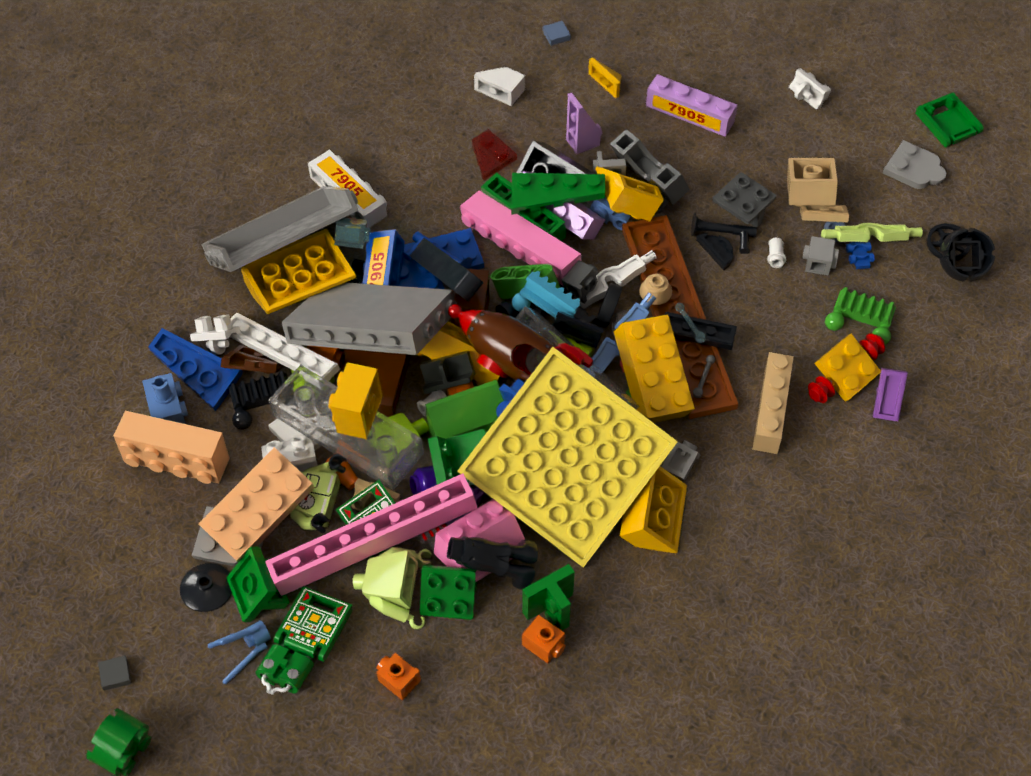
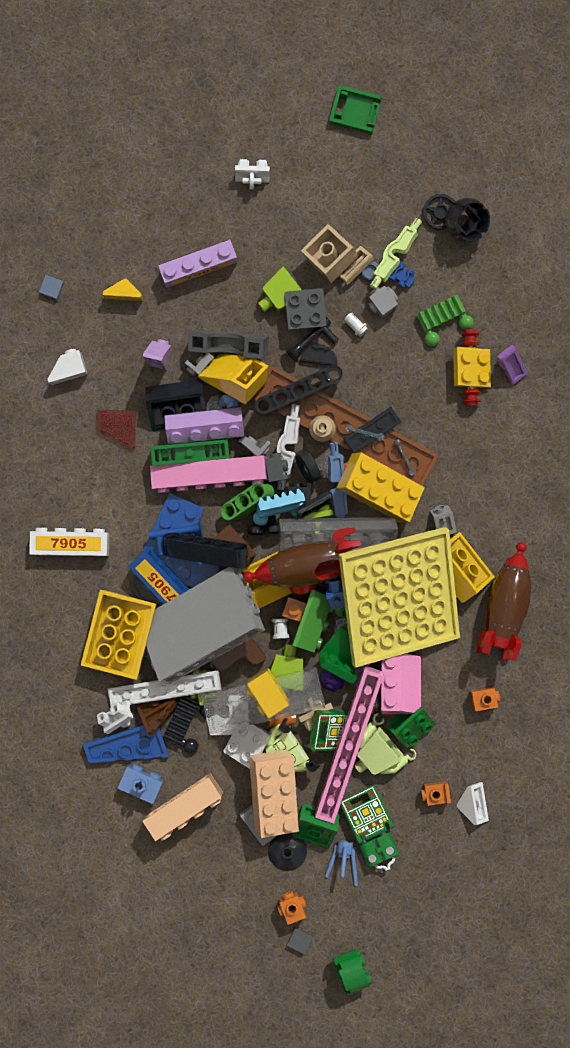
camera: 45 degrees left, 30 degrees up
light grey panel [201,186,358,272] -> none
clear light blue brick [334,217,371,249] -> none
pearl dark grey panel [420,350,476,394] -> none
black piece [447,536,538,590] -> none
green wing [511,173,605,215] -> none
green bracket [522,564,575,631] -> none
tan brick [752,352,794,454] -> none
light grey plate [883,140,946,189] -> none
none -> light grey bracket [238,436,270,456]
none -> black beam [255,365,343,416]
none -> lime torso [258,266,301,313]
none -> orange brick [277,891,307,925]
none -> white slope [457,782,489,825]
none -> reddish brown piece [477,542,531,661]

